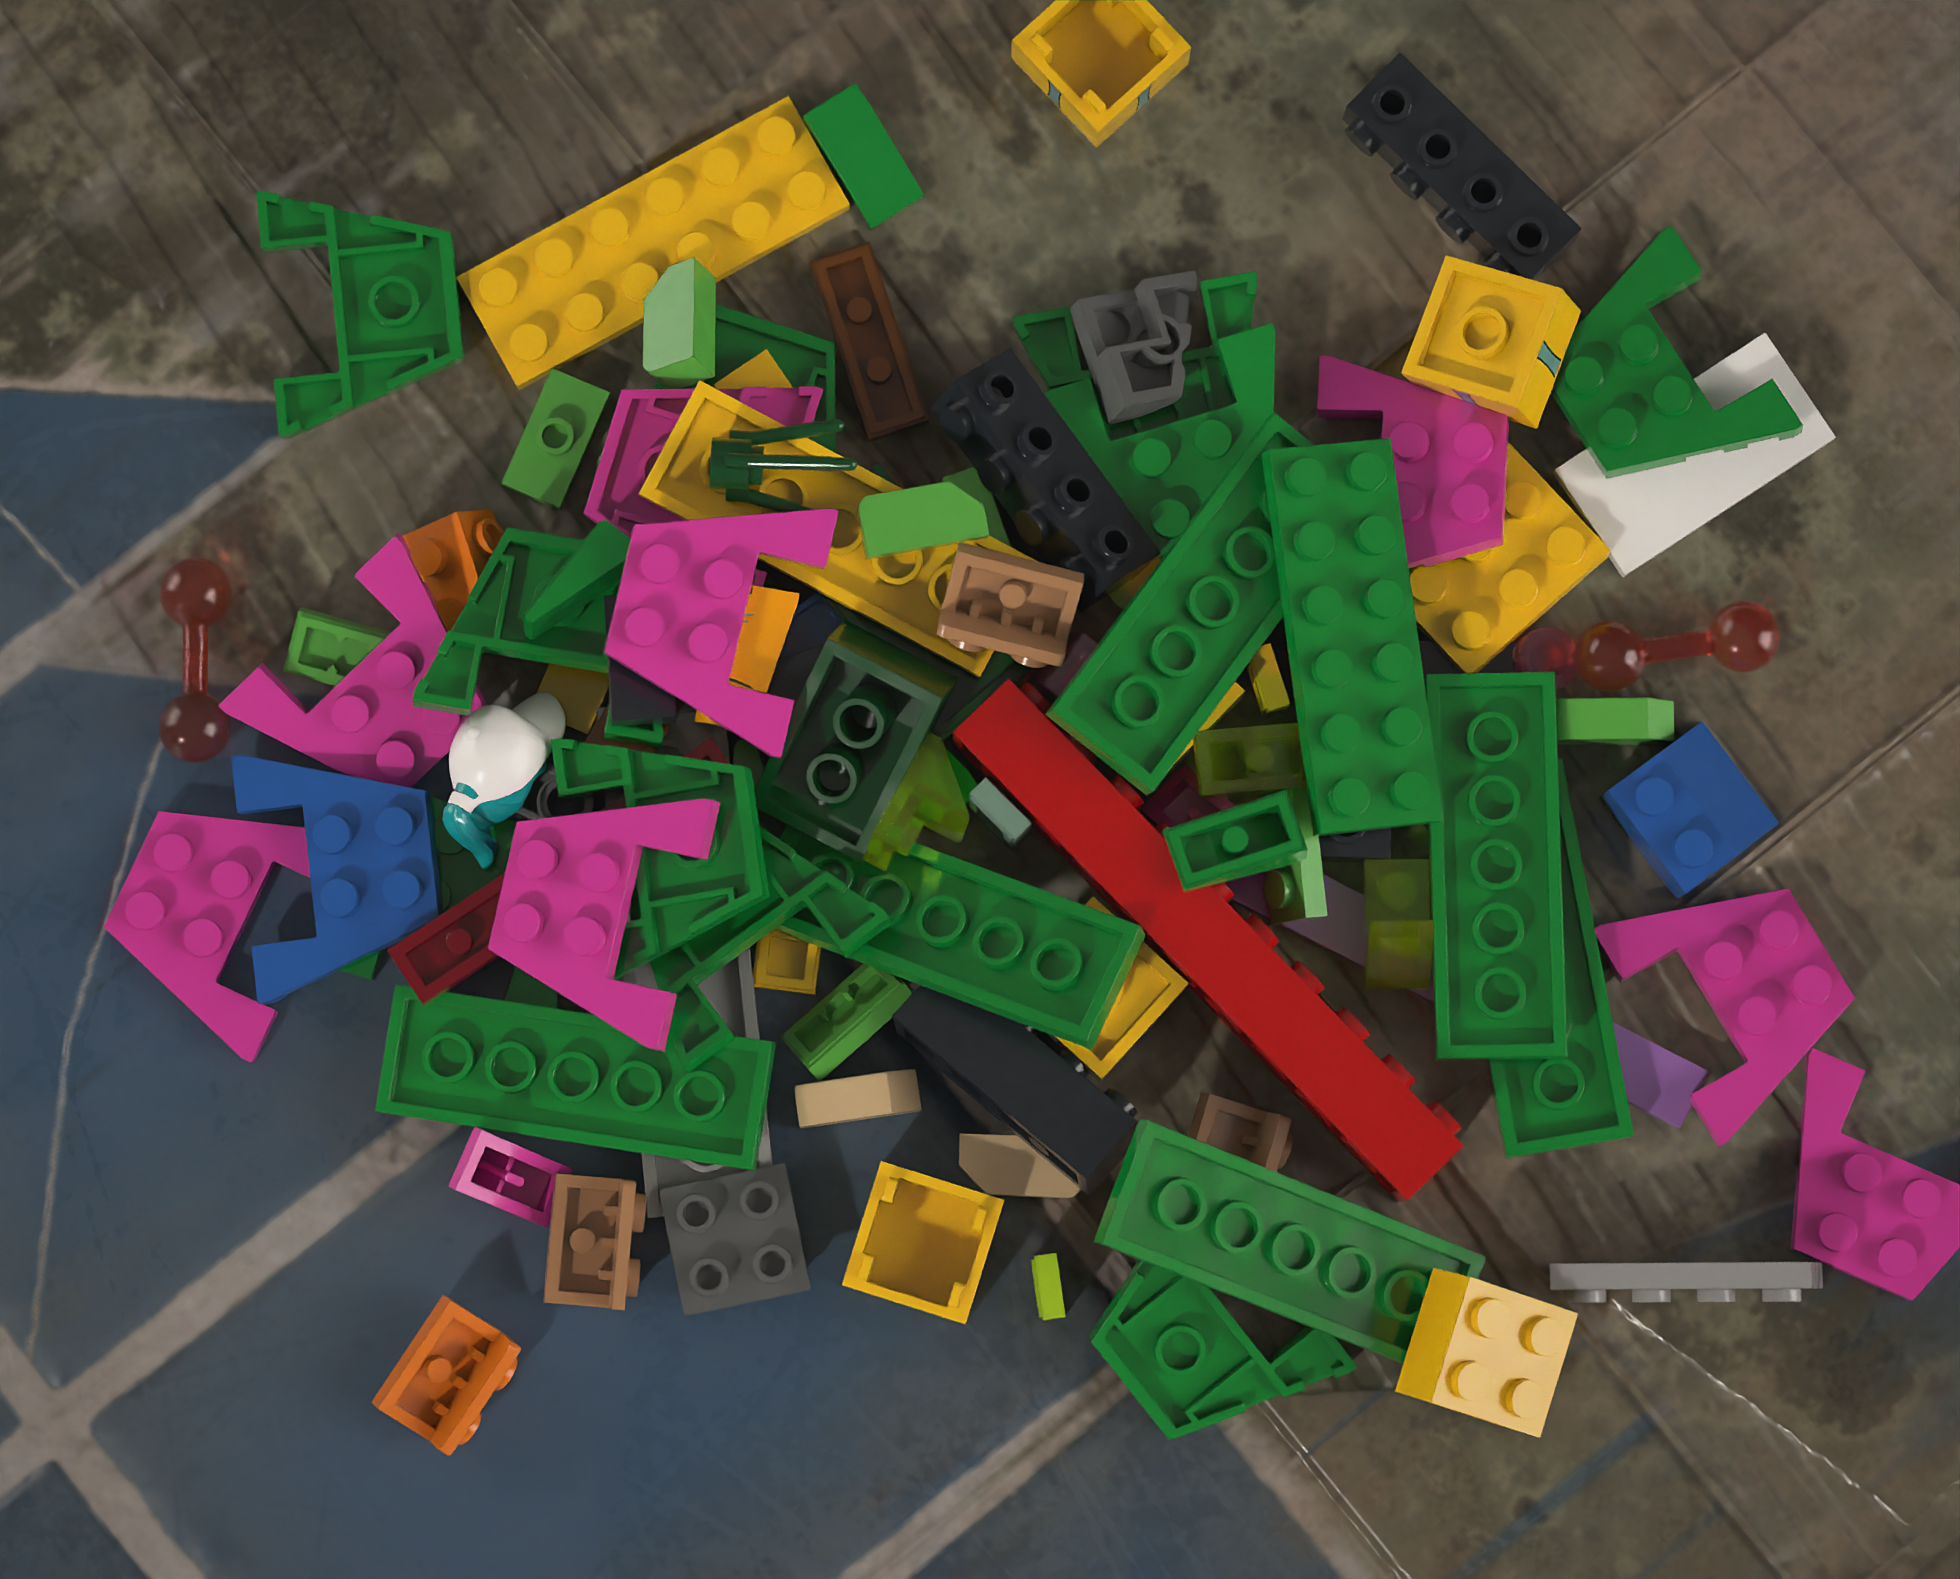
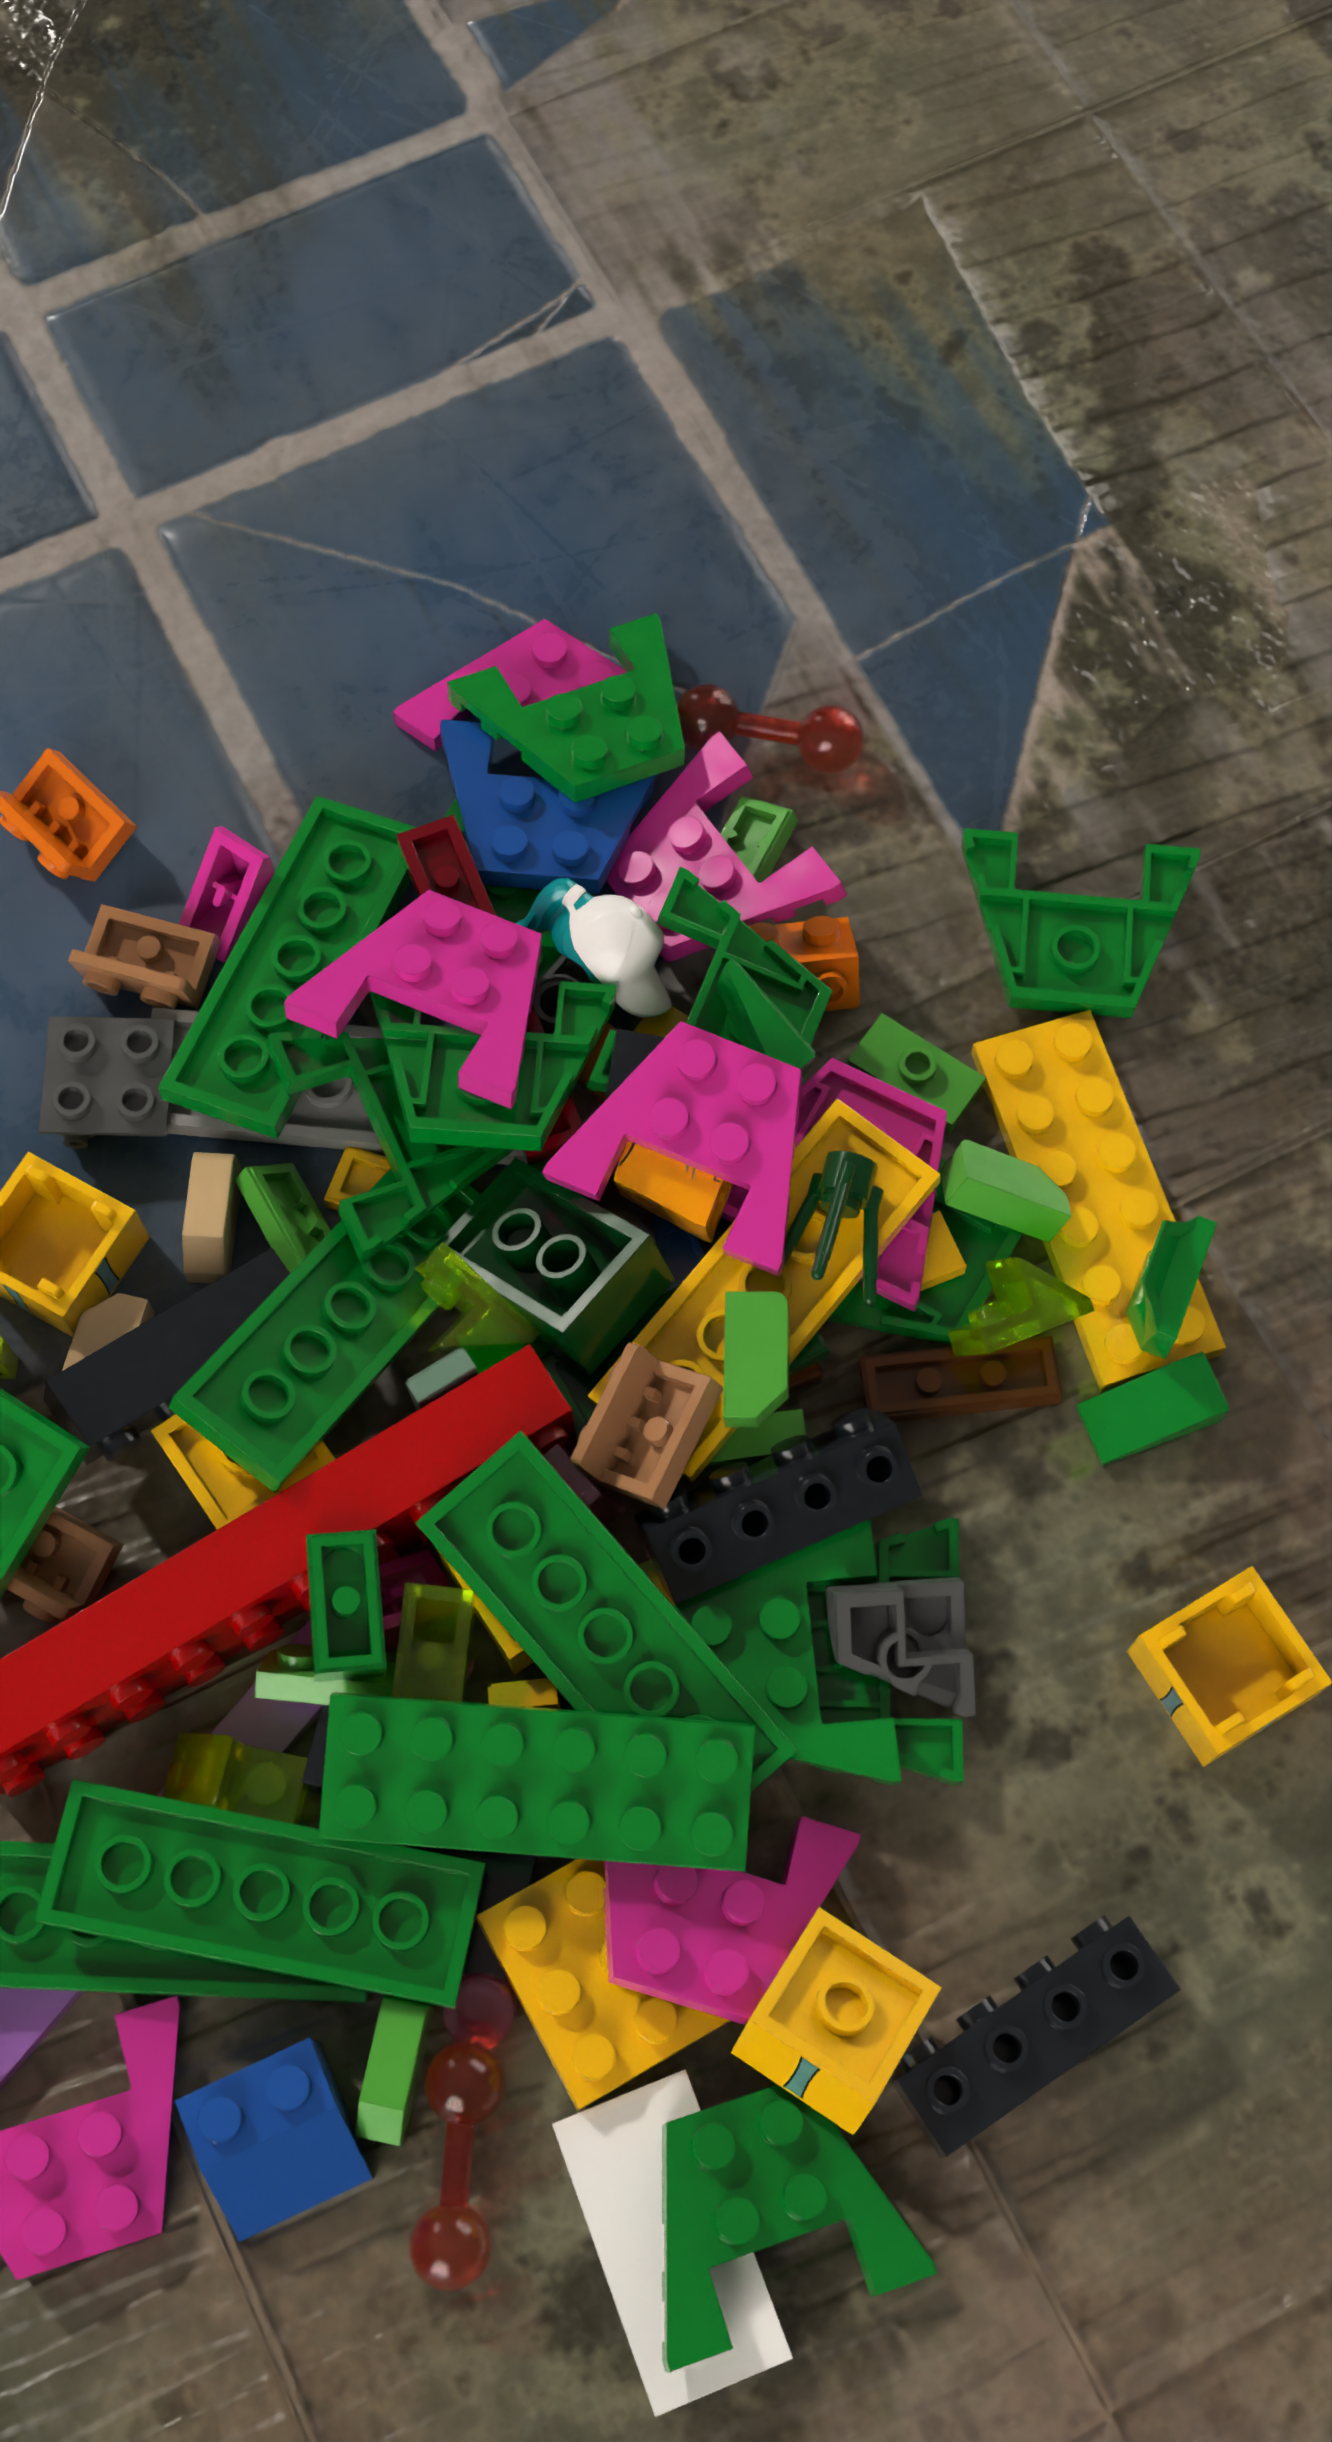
camera: 105 degrees right, 15 degrees down
none -> green wing [447,613,685,803]
none -> clear neon green slope [948,1257,1095,1356]
none -> green slope [1126,1216,1217,1359]

